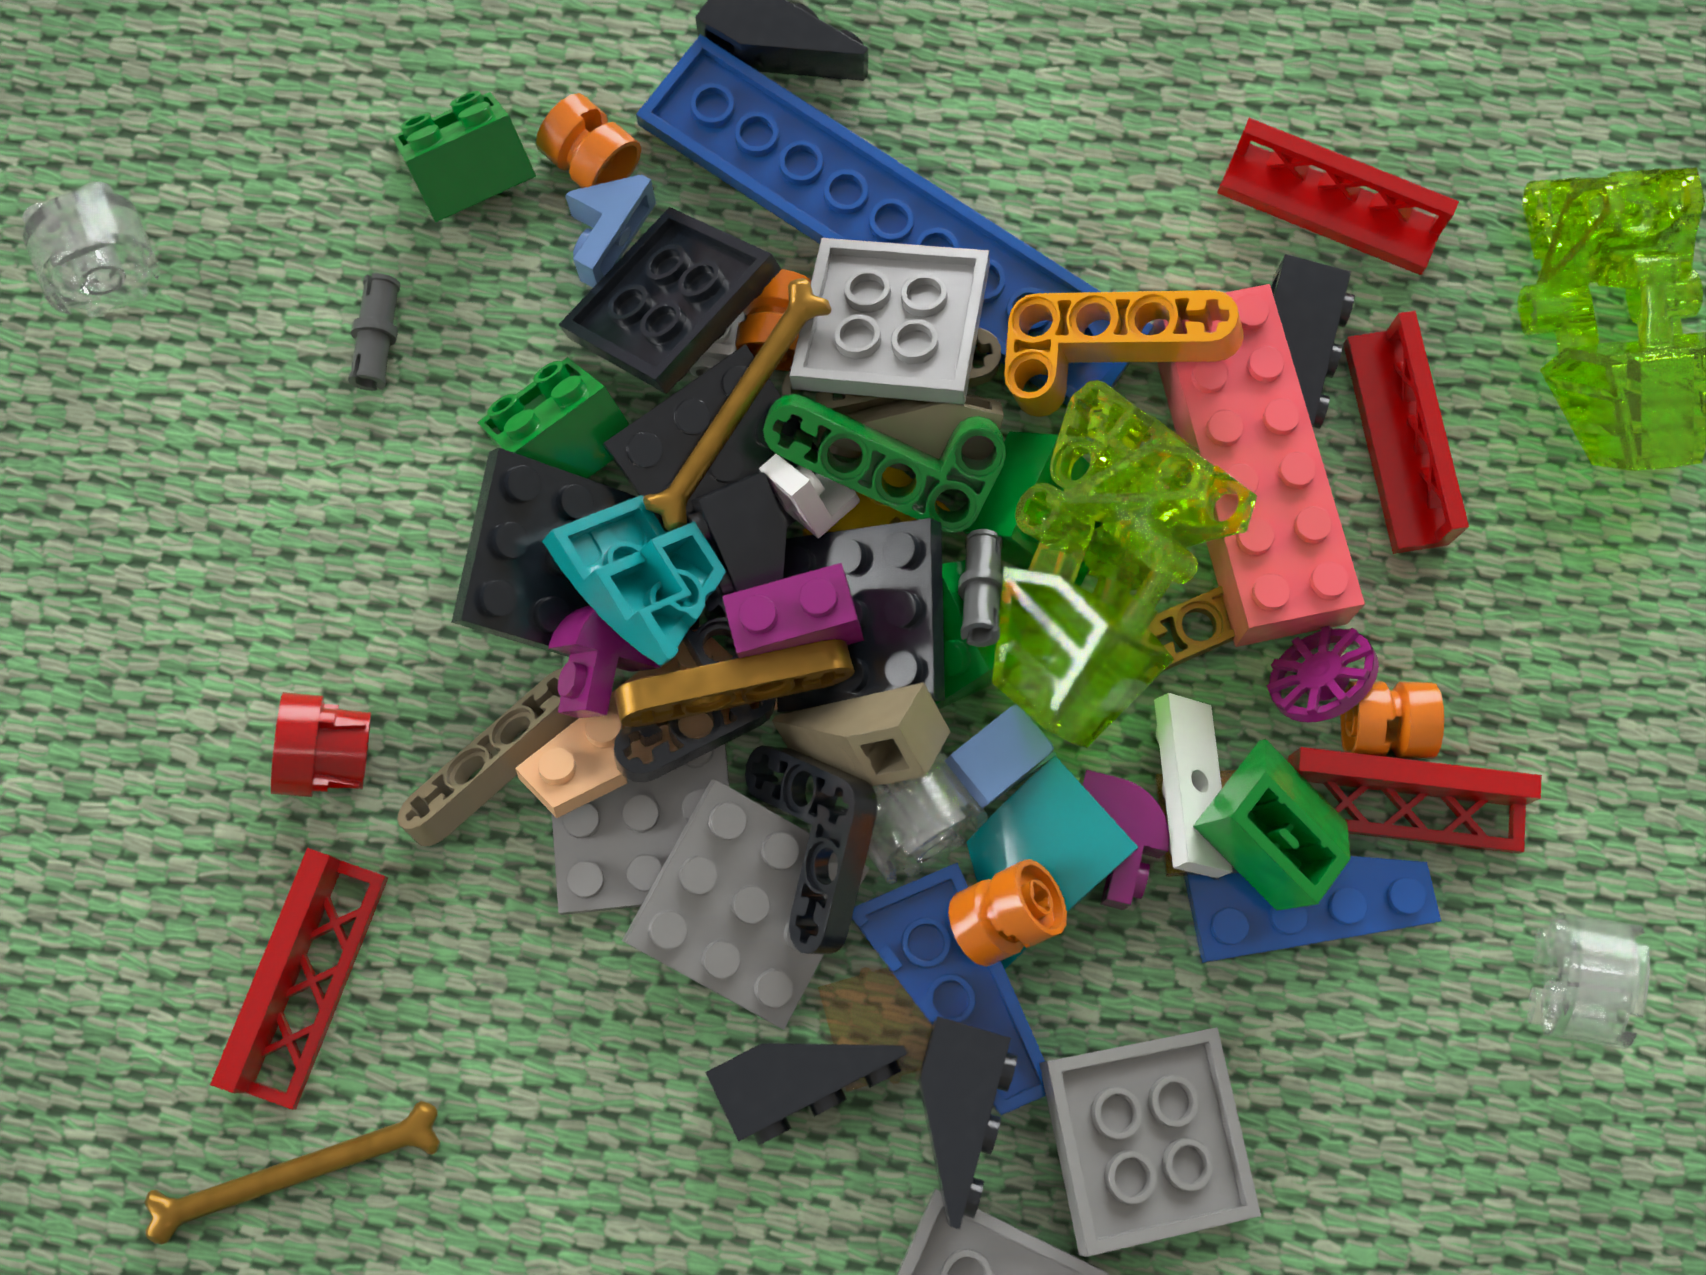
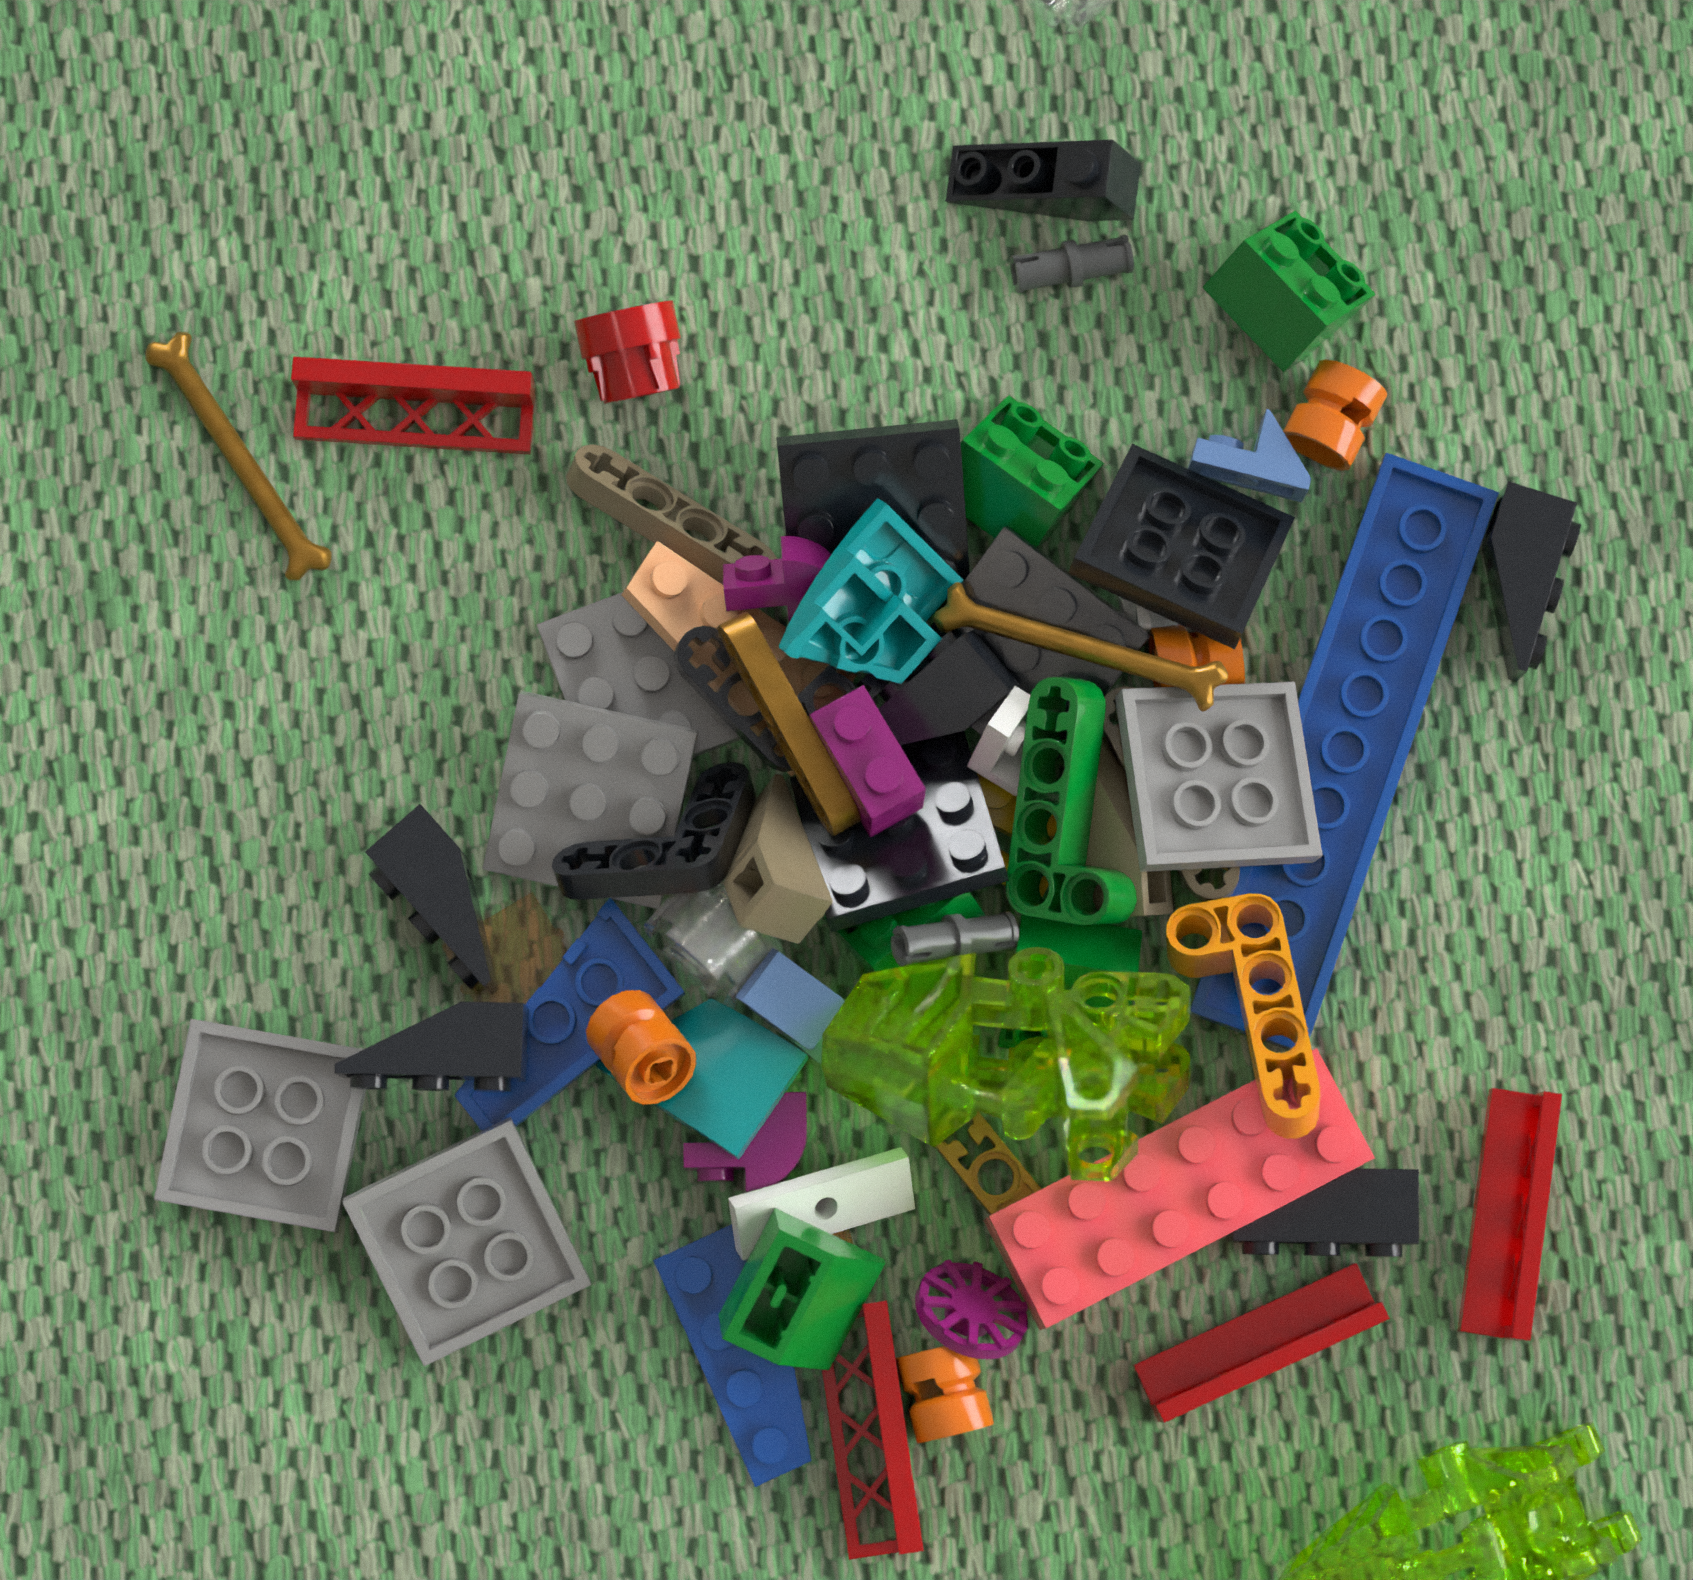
camera: 75 degrees right, 5 degrees up
none -> black slope [946,139,1141,221]

